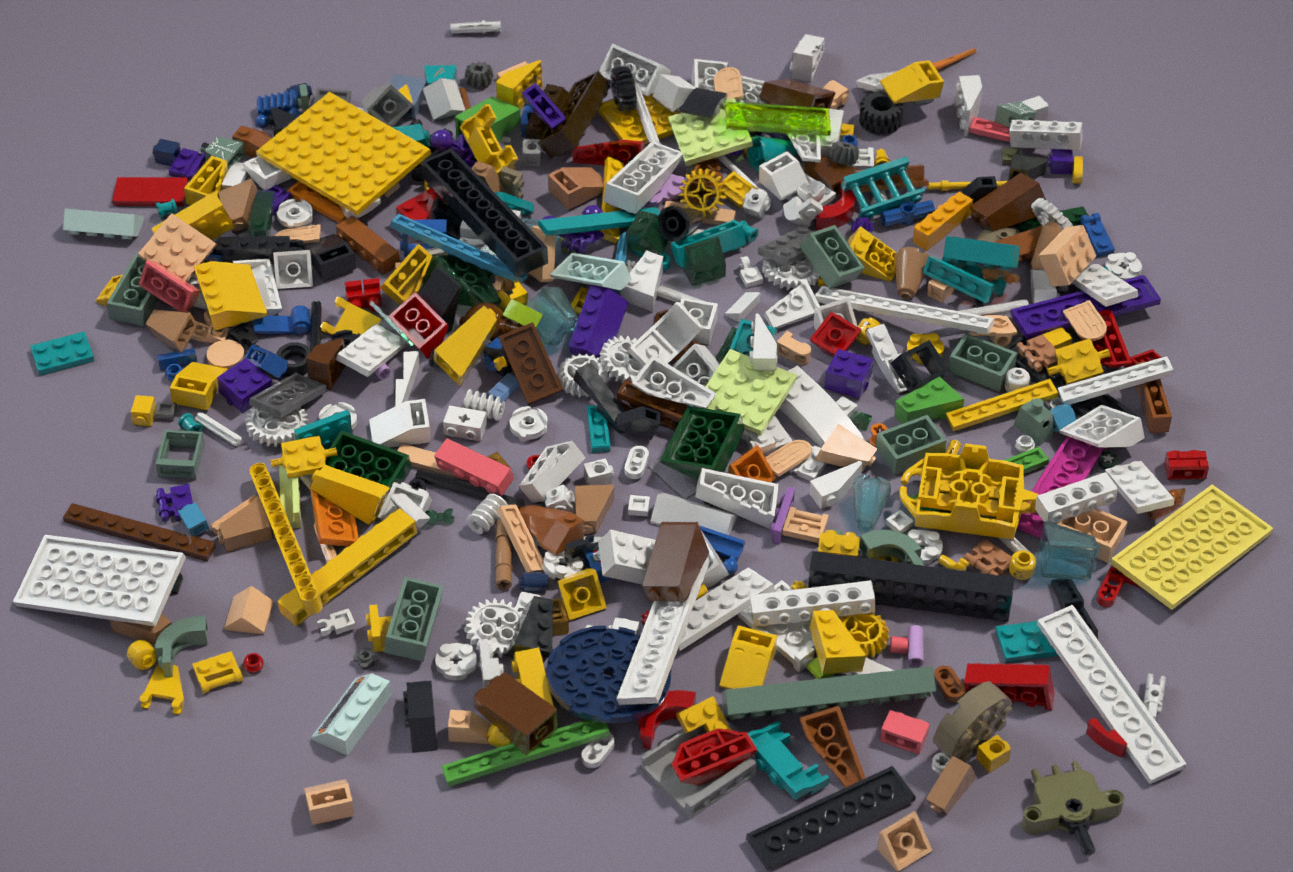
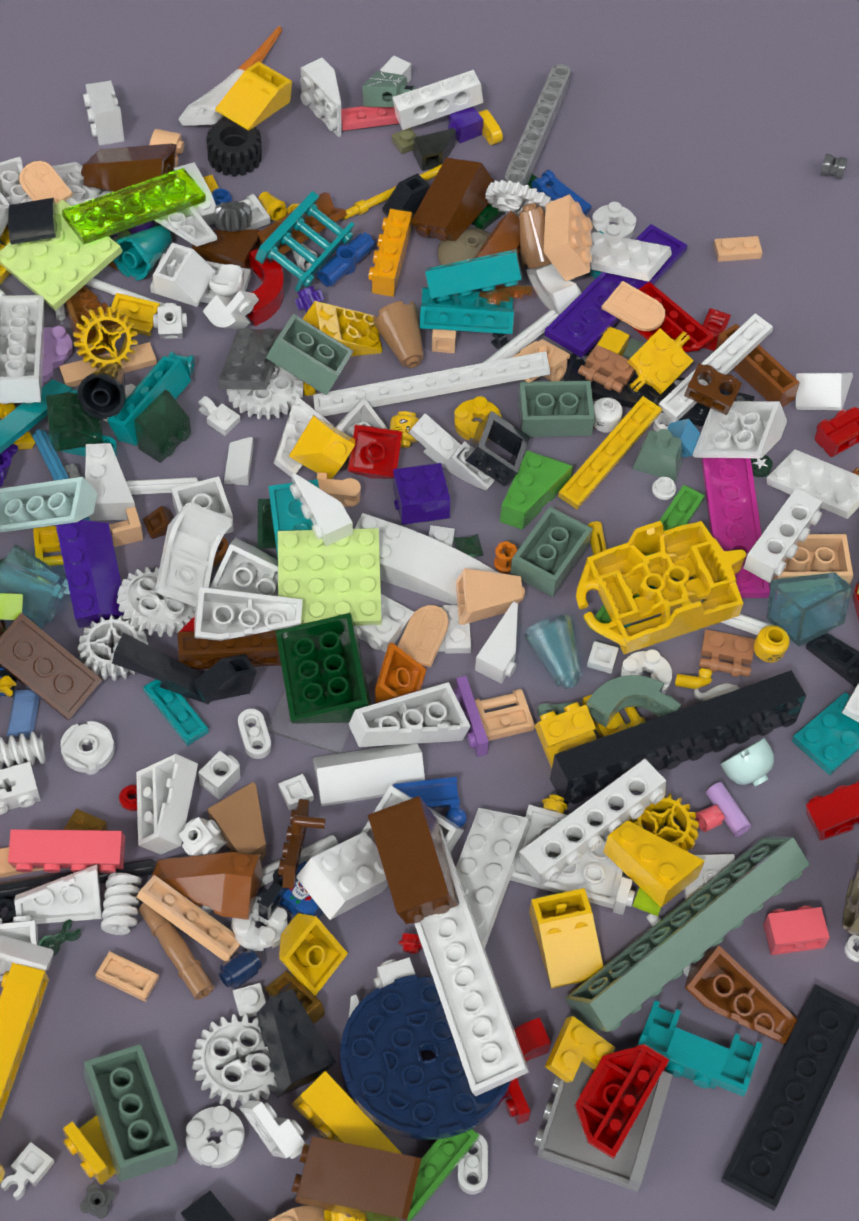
camera: 35 degrees left, 10 degrees up
dark orange plate [934,666,965,702] -> none
none -> white wing [14,864,102,924]
none -> light nougat plate [95,951,159,1002]
none -> light nougat panel [109,507,143,547]
none -> reddish brown plate [278,799,326,889]
none -> yellow slope [289,415,355,479]
none -> light grey beam [505,64,570,186]
none -> reddish brown brick [684,363,742,415]
none -> light nougat plate [713,236,763,262]
none -> light aqua cylinder [720,738,774,787]
none -> white slope [796,373,853,410]

